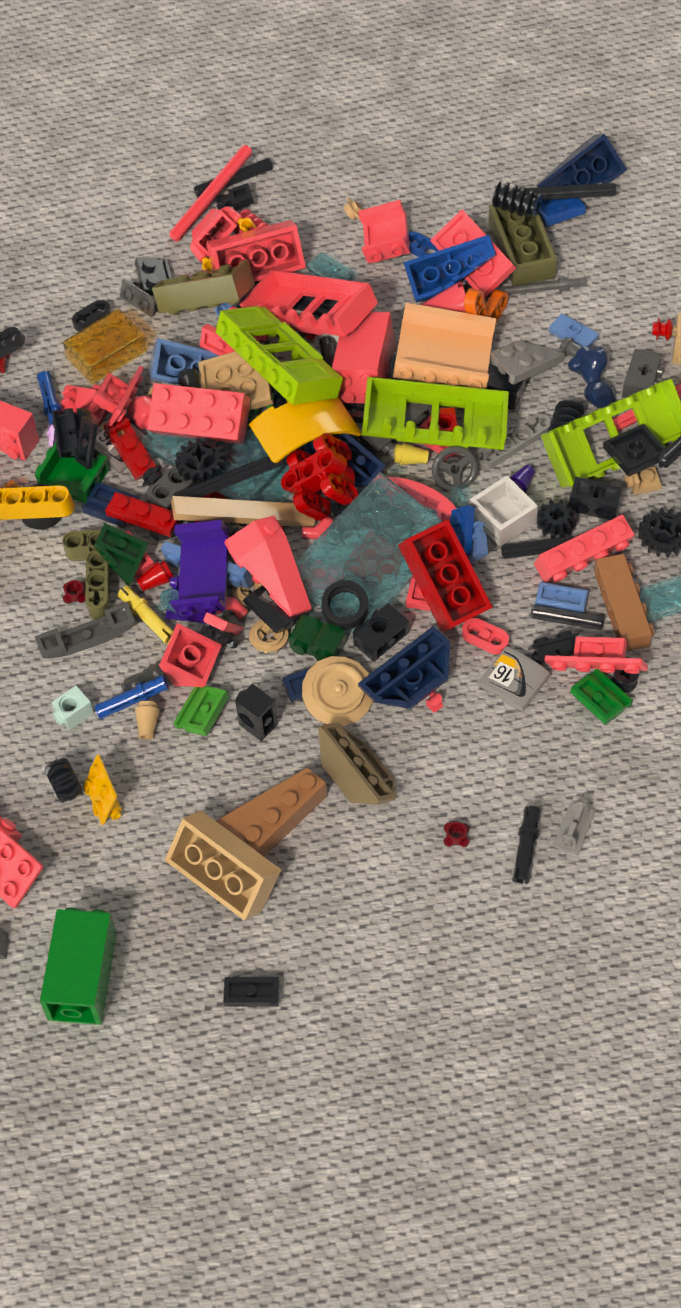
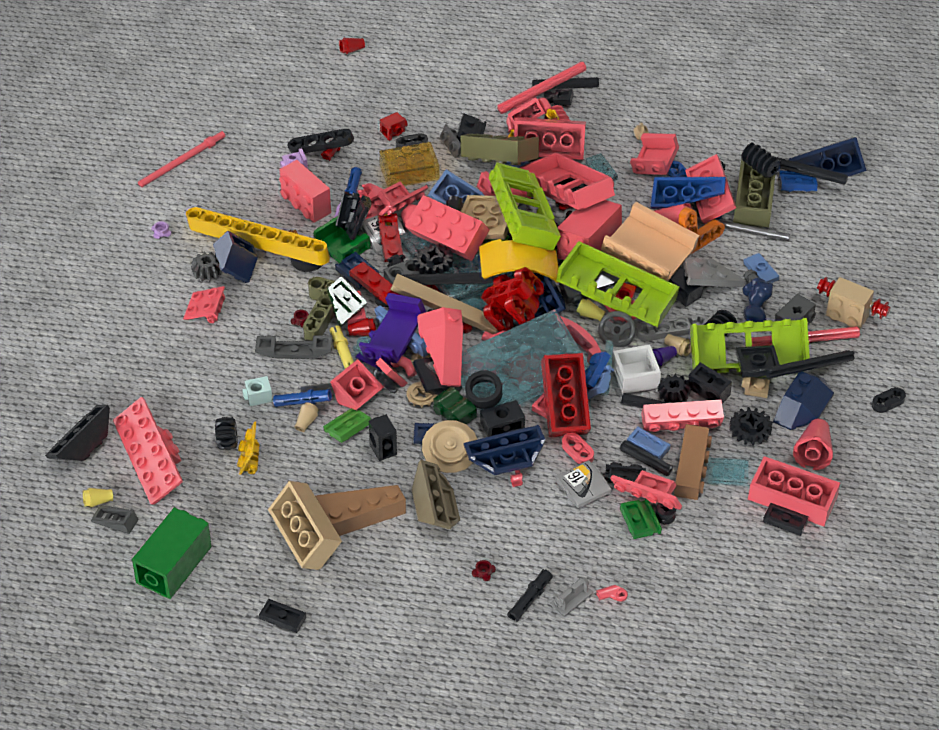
camera: 20 degrees right, 10 degrees down
none -> red brick [380,112,408,141]
none -> coral arm [596,585,628,602]
none -> tan cone [664,334,691,356]

